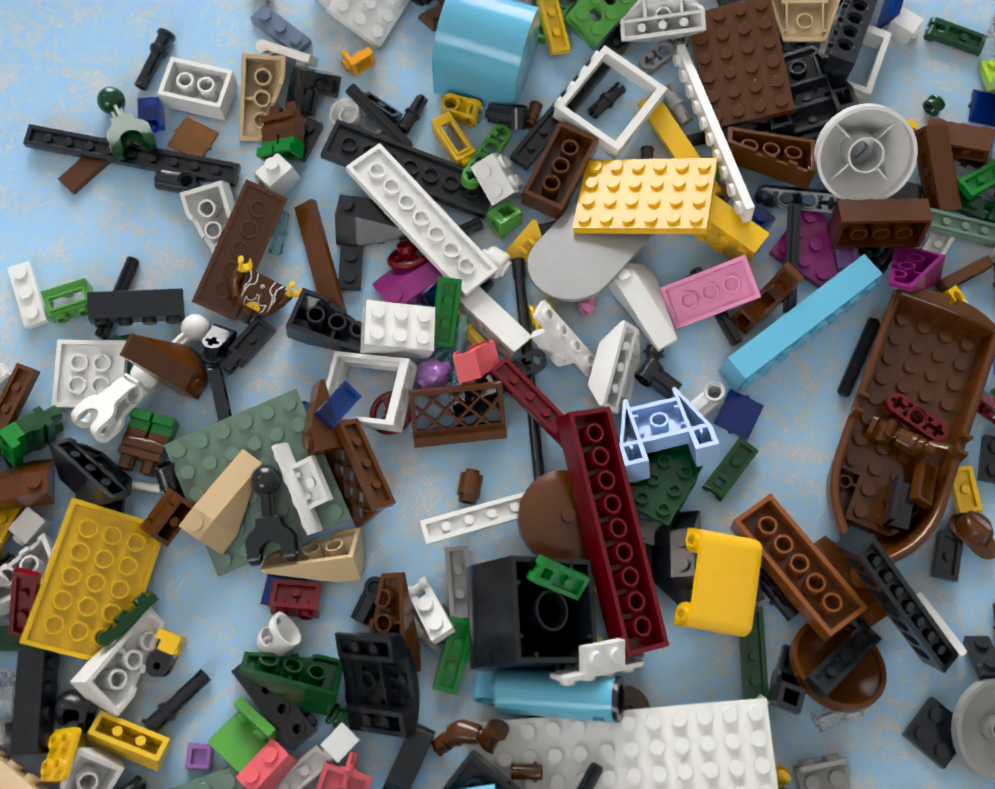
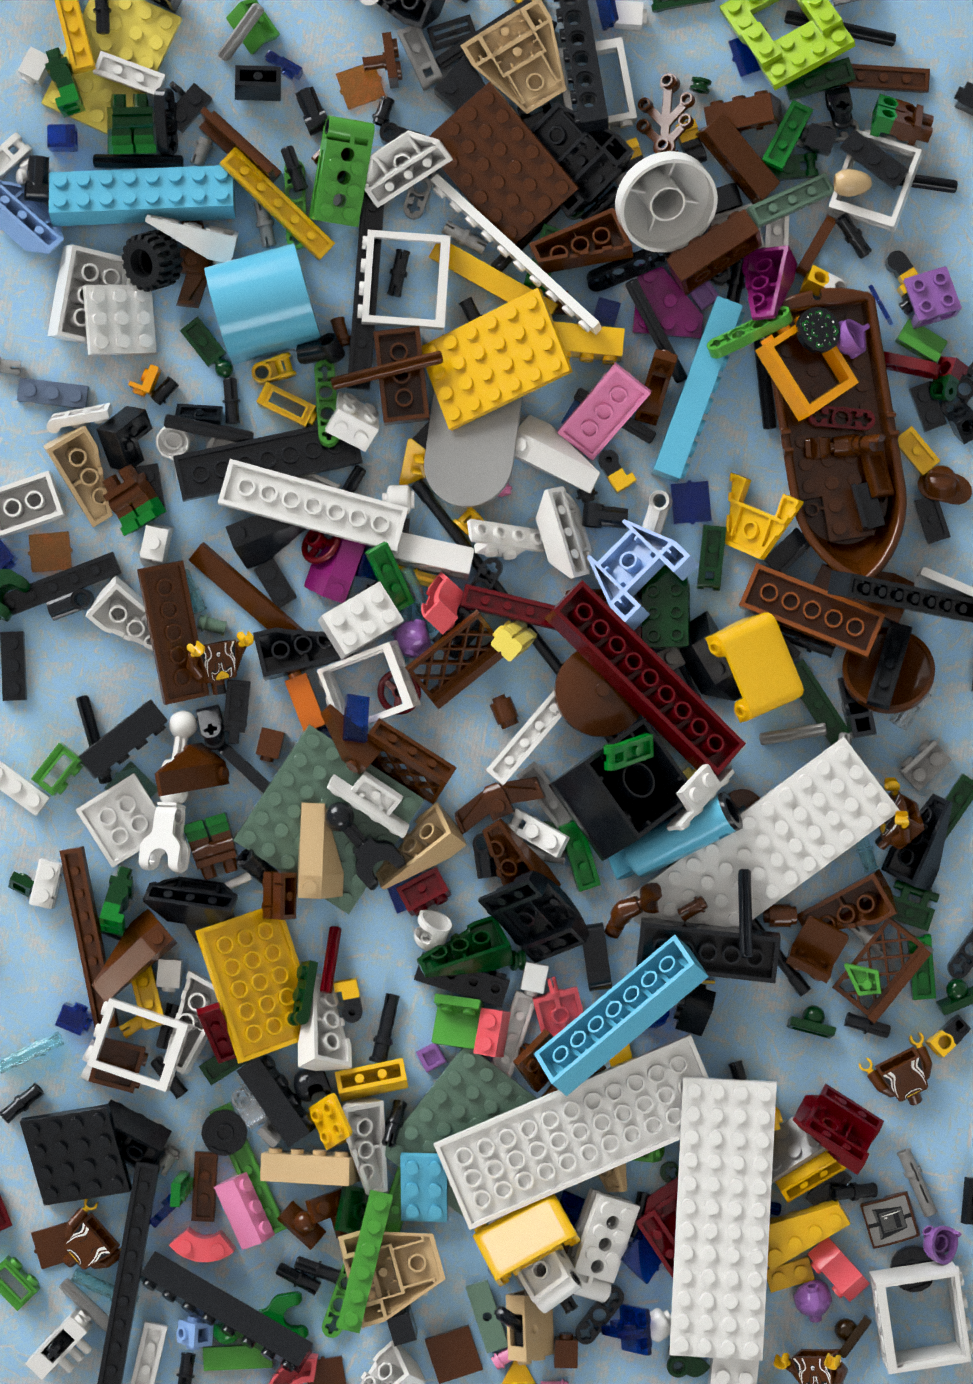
camera: 30 degrees left, 15 degrees up
bright green brick [487,200,523,239] -> none
none -> black plate [0,631,27,701]
none -> black pin [150,376,179,406]
none -> dark green plate [180,316,233,378]
none -> sand green pin [197,614,227,636]
none -> reddish brown brick [256,727,286,763]
none -> orange brick [285,671,325,731]
none -> dark red axle [320,926,342,994]
none -> reddish brown axle [331,351,443,390]
none -> reddish brown plate [455,776,546,835]
none -> light yellow brick [491,620,538,662]
none -> leg [599,450,637,494]
none -> plant [636,73,695,154]
none -> bright green beam [707,306,793,359]
none -> yellow wing [725,472,804,560]
none -> light orange window [755,316,859,421]
none -> light grey axle [759,723,827,745]
none -> black panel [764,527,810,573]
none -> black tile [796,307,840,353]
none -> medium lavender helmet [836,319,870,359]

